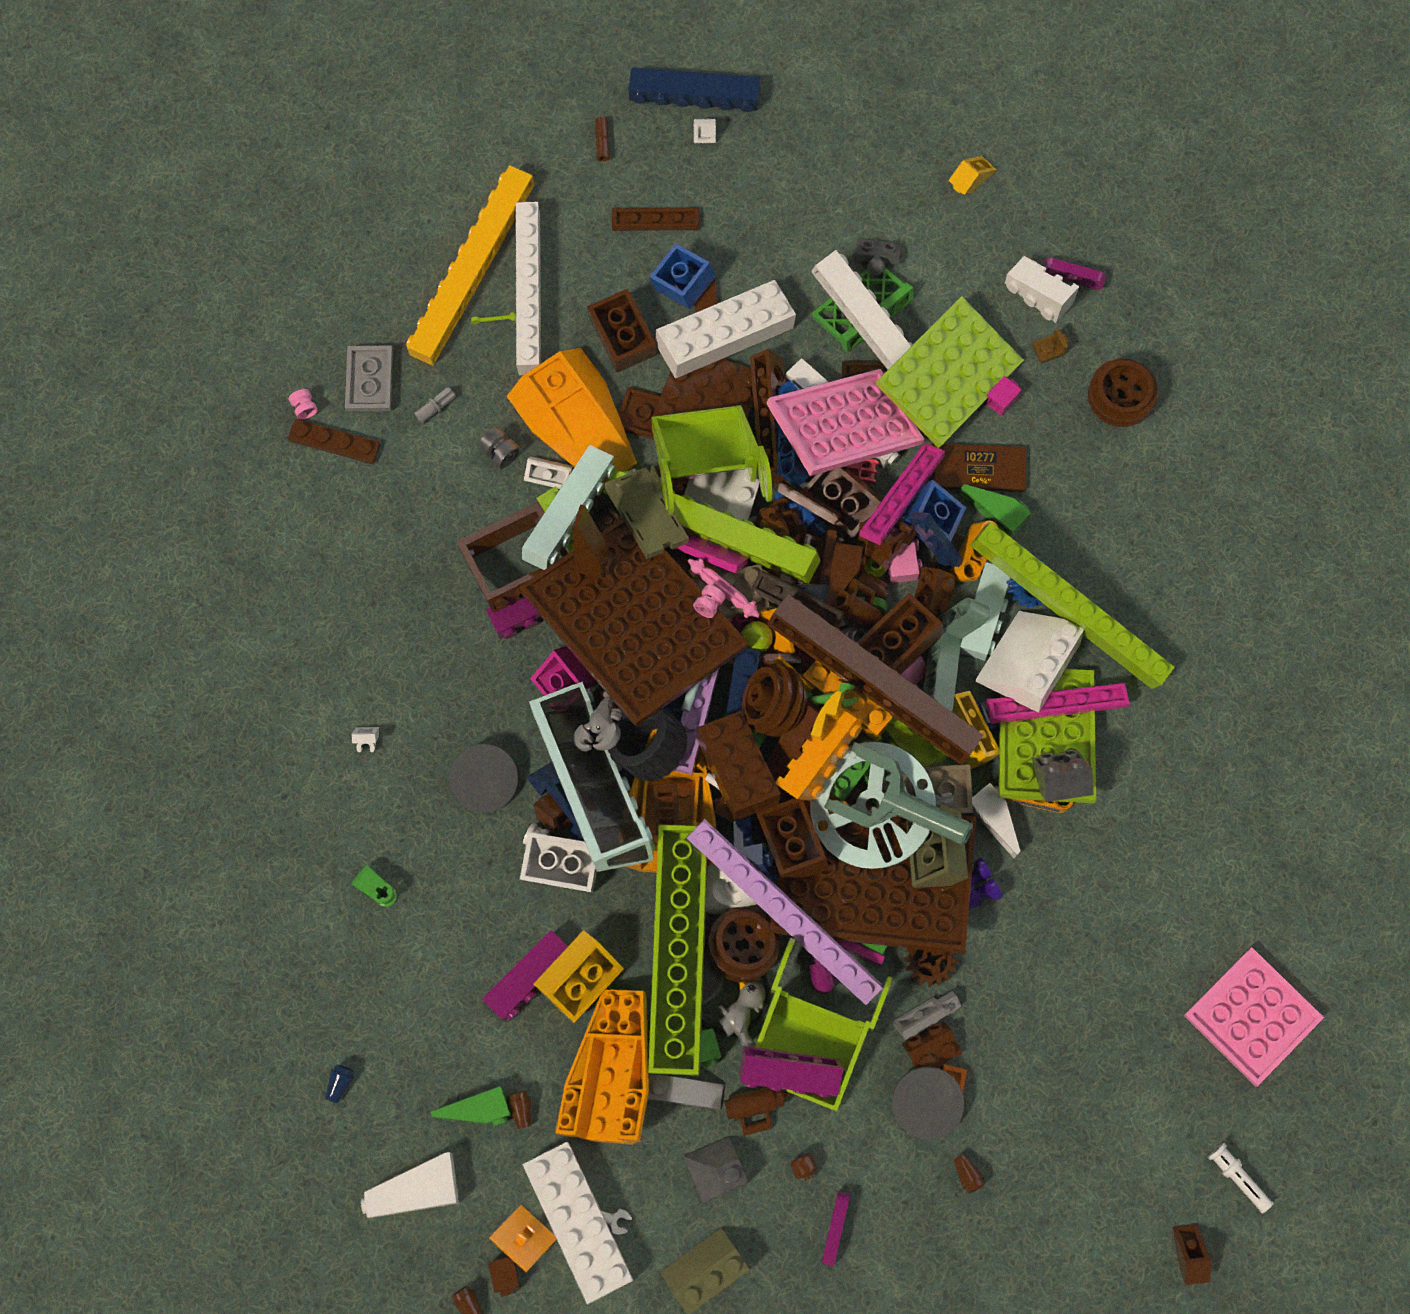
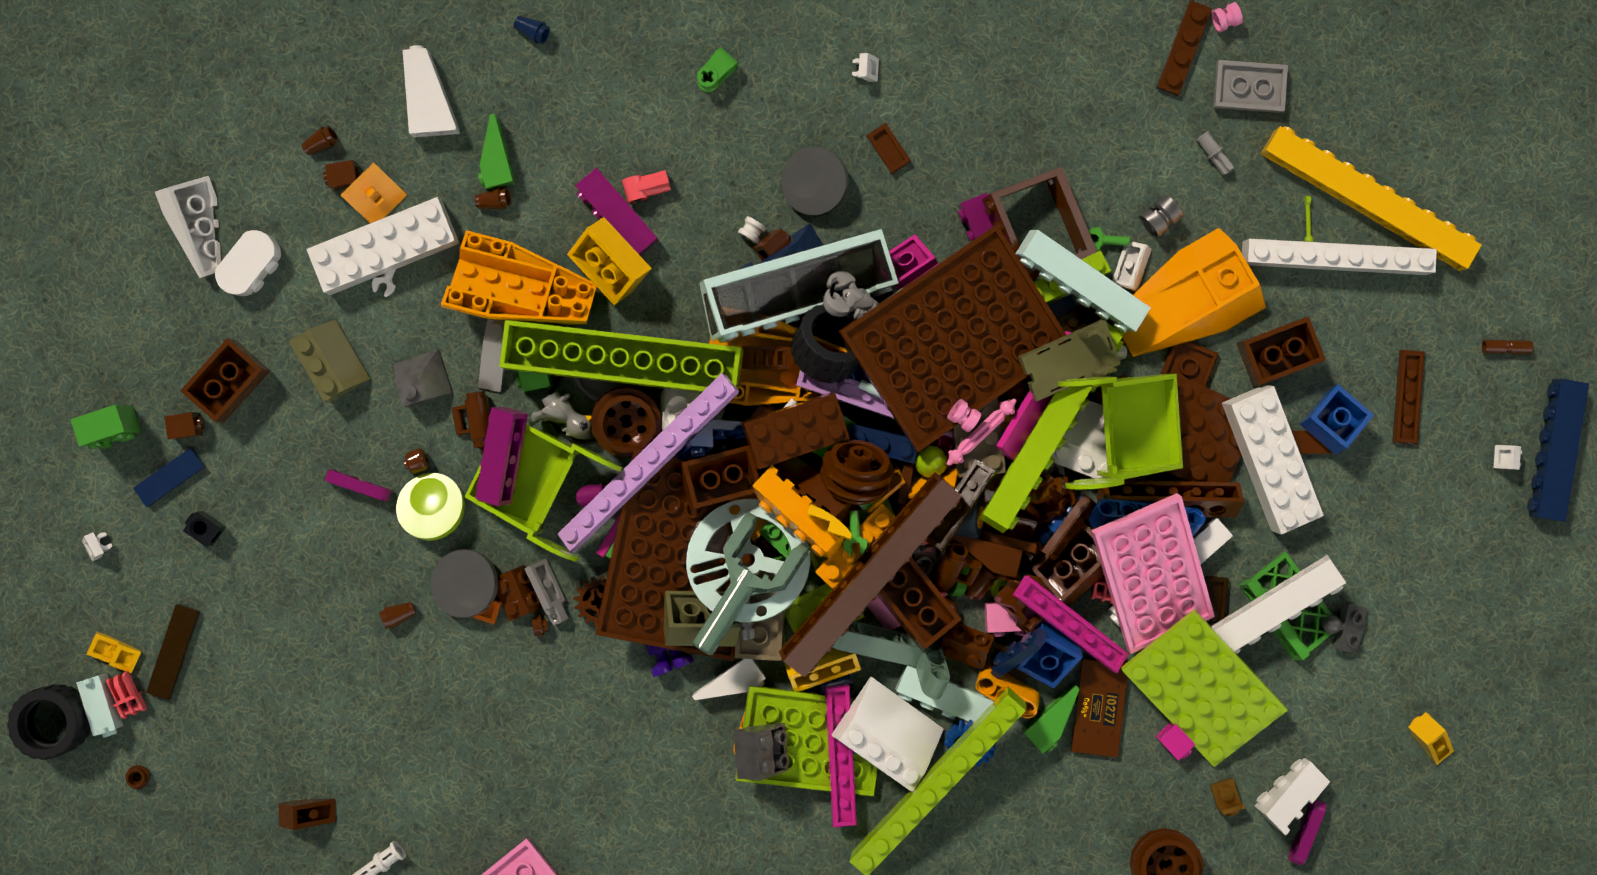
camera: 90 degrees right, 15 degrees up
white slope [520,832,600,893] -> none
reddish brown wedge [573,504,611,579] -> none
none -> piece [396,473,465,541]
none -> reddish brown plate [532,615,548,638]
none -> coral piece [622,170,671,204]
none -> reddish brown tile [866,123,911,175]
none -> bright green bar [1088,227,1130,252]

